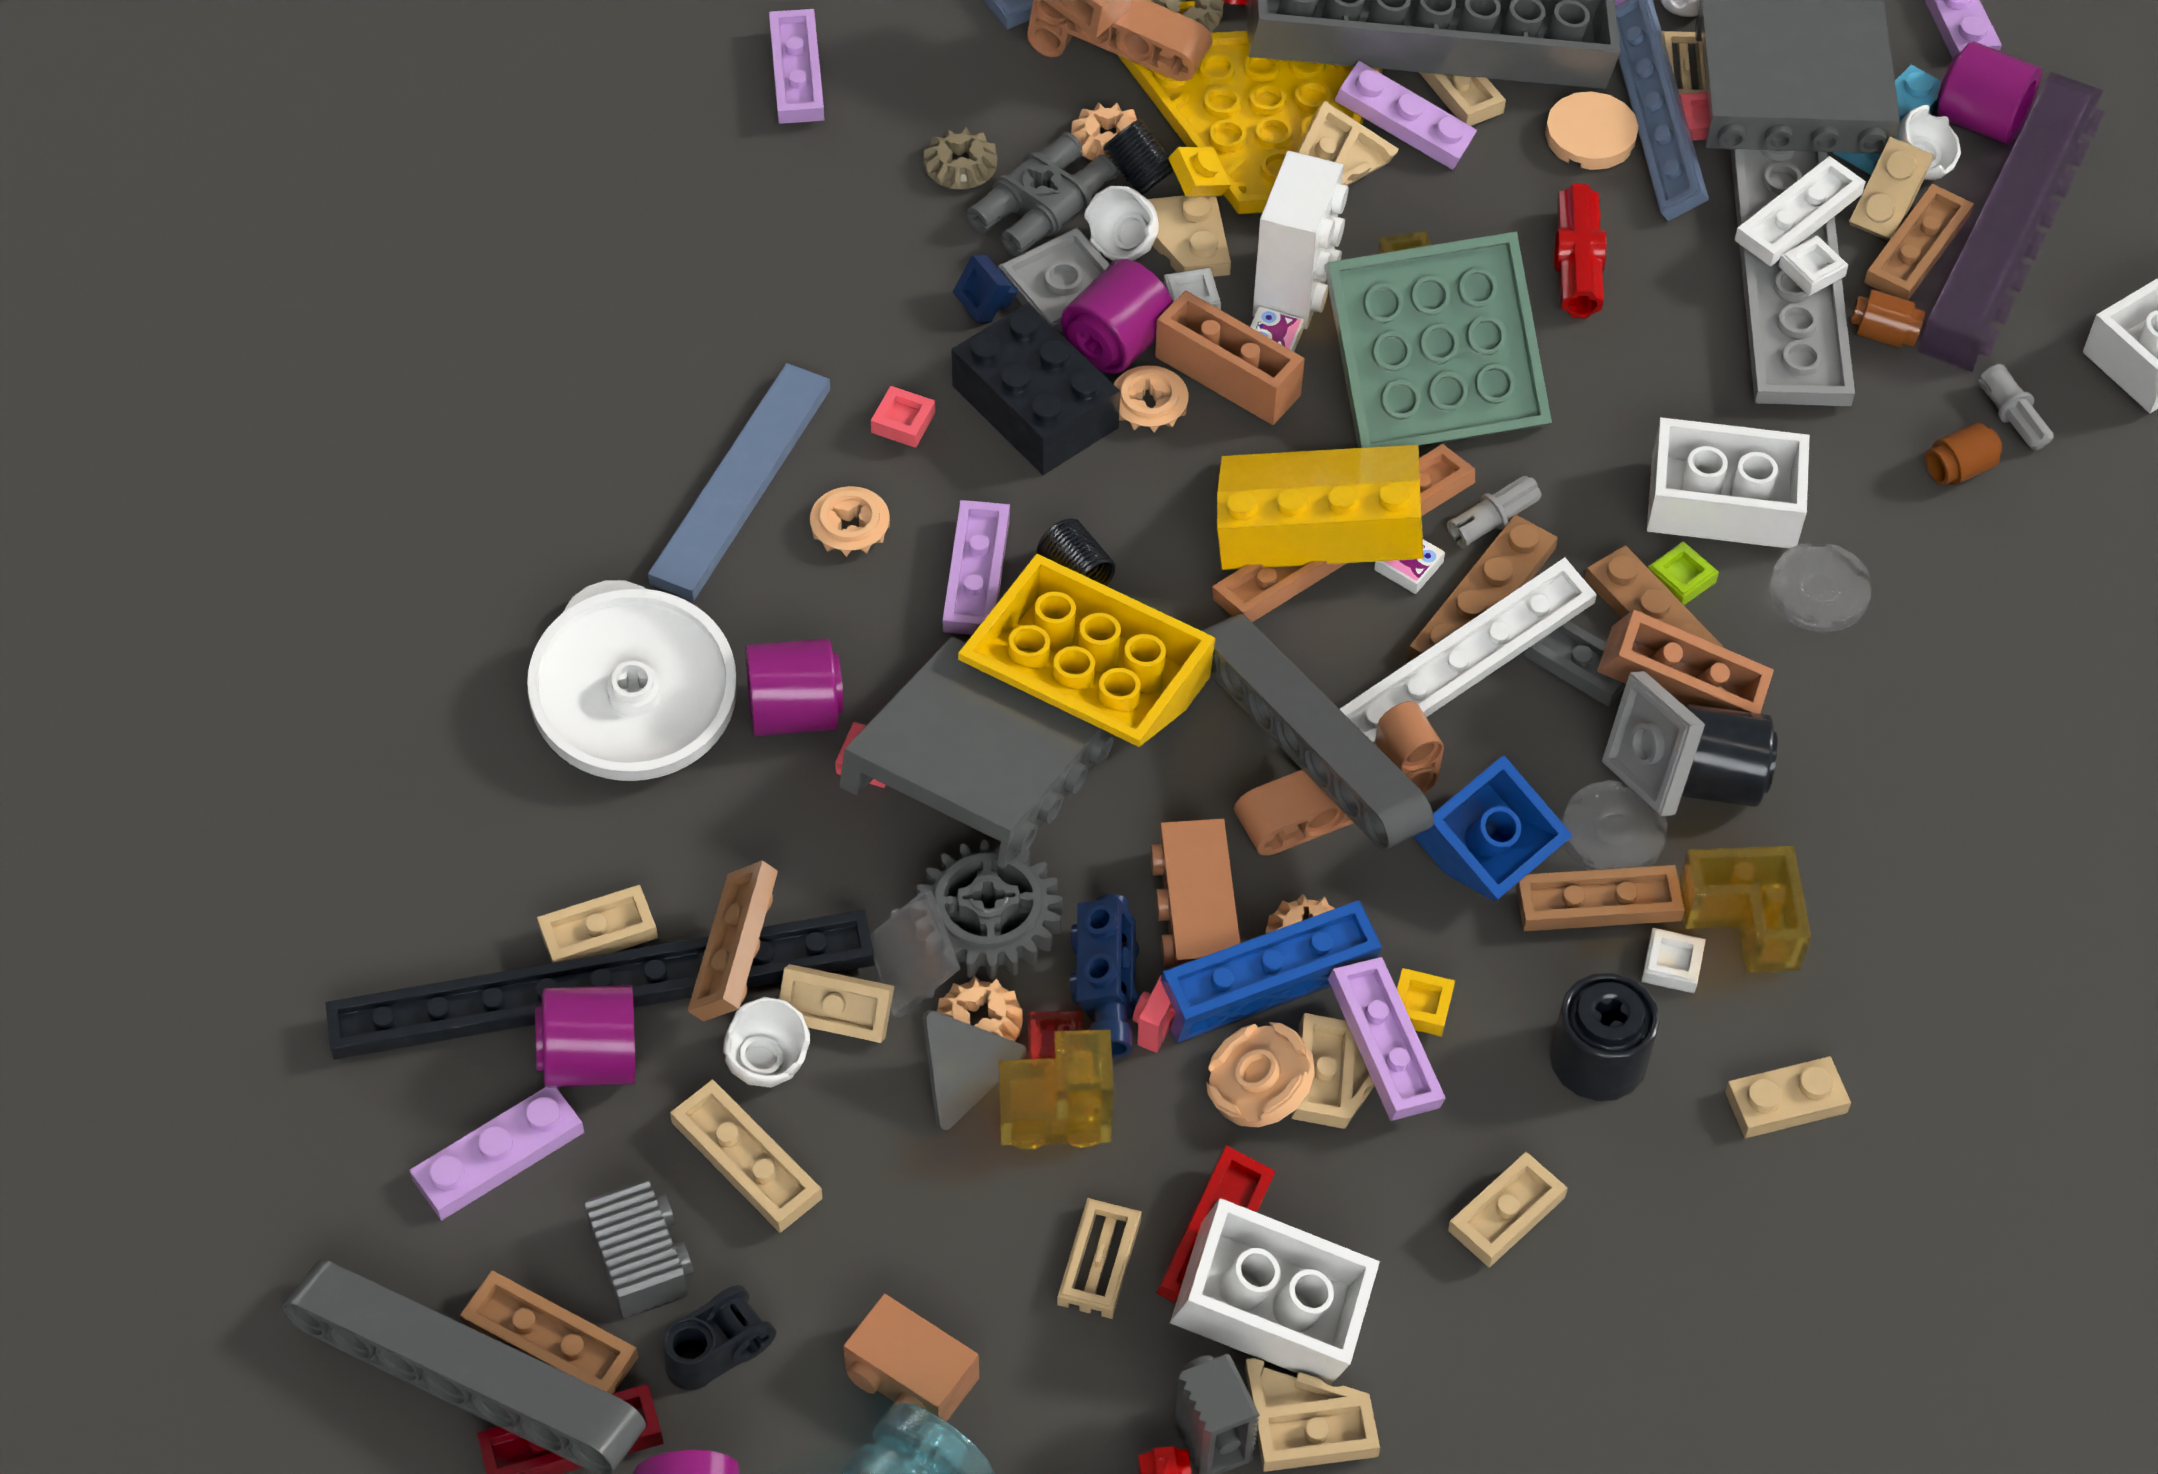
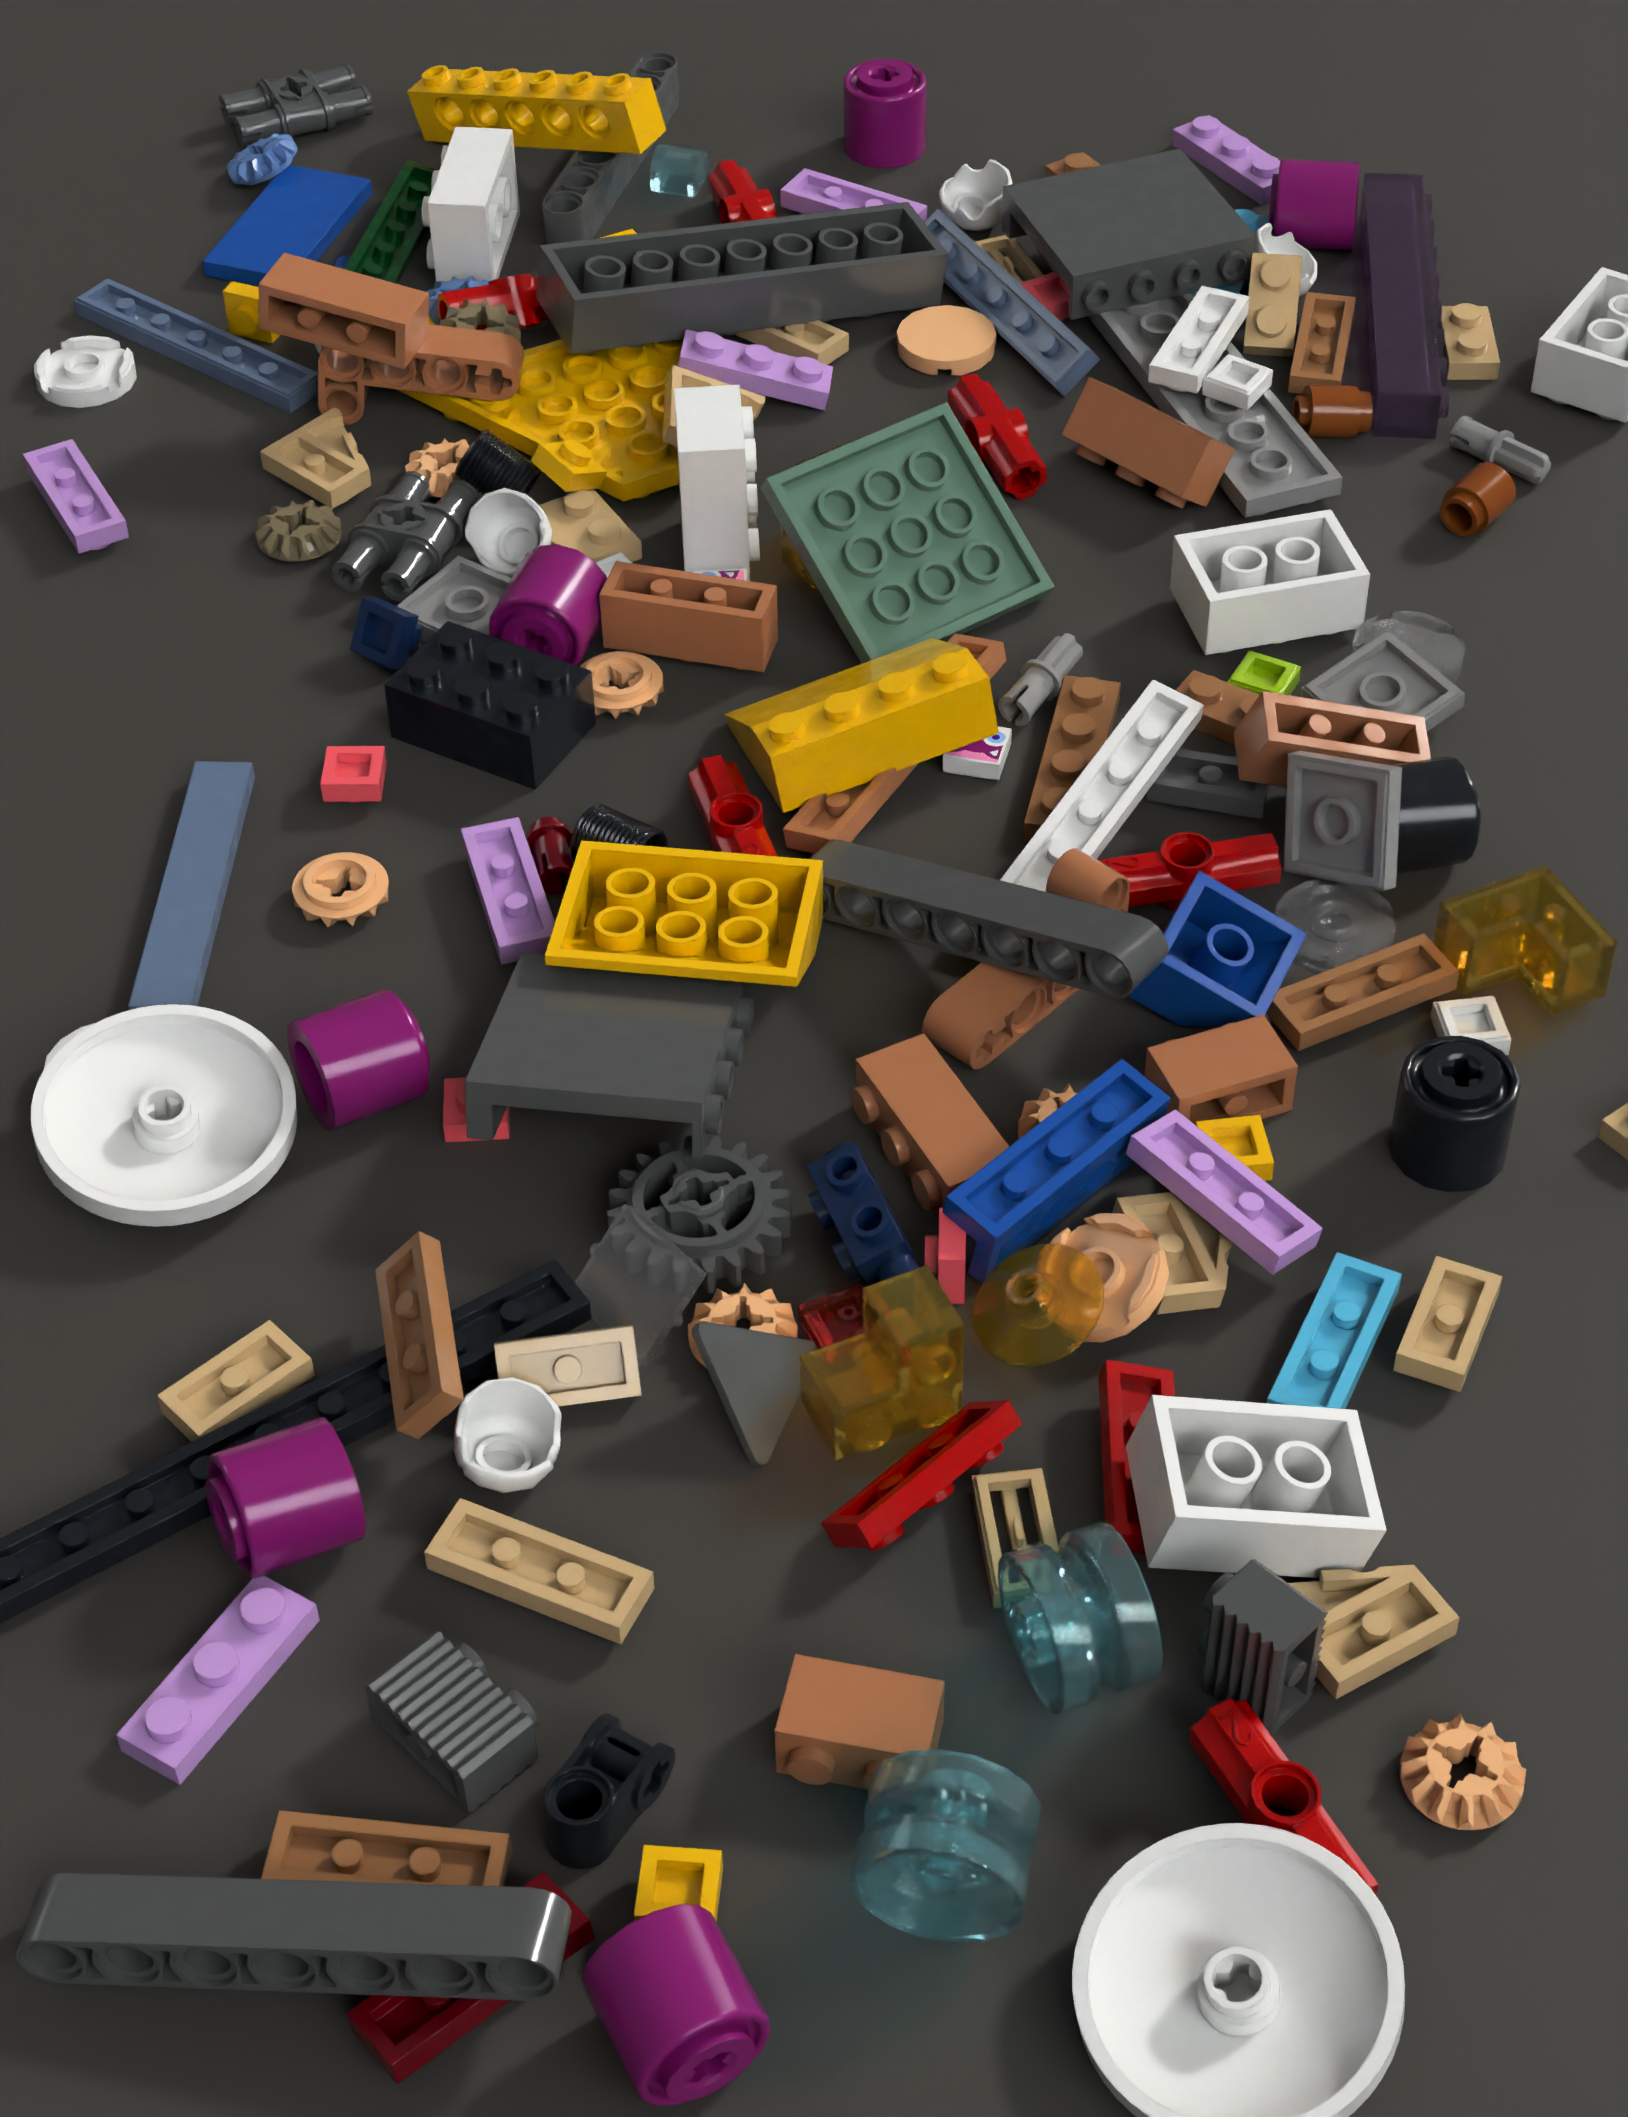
camera: 20 degrees left, 10 degrees down
none -> tan wing [260,407,371,509]
none -> dark red pin [526,817,573,894]
none -> yellow plate [634,1845,723,1923]
none -> red piece [688,755,778,857]
none -> red plate [821,1400,1022,1551]
none -> clear yellow dish [973,1244,1104,1367]
none -> clear light blue wheel [998,1521,1163,1714]
none -> nougat brick [1062,377,1235,508]
none -> red piece [1098,832,1282,911]
none -> nougat brick [1144,1014,1298,1125]
none -> medium azure plate [1267,1252,1402,1409]
none -> light grey tile [1301,629,1465,732]
none -> tan plate [1436,303,1500,380]

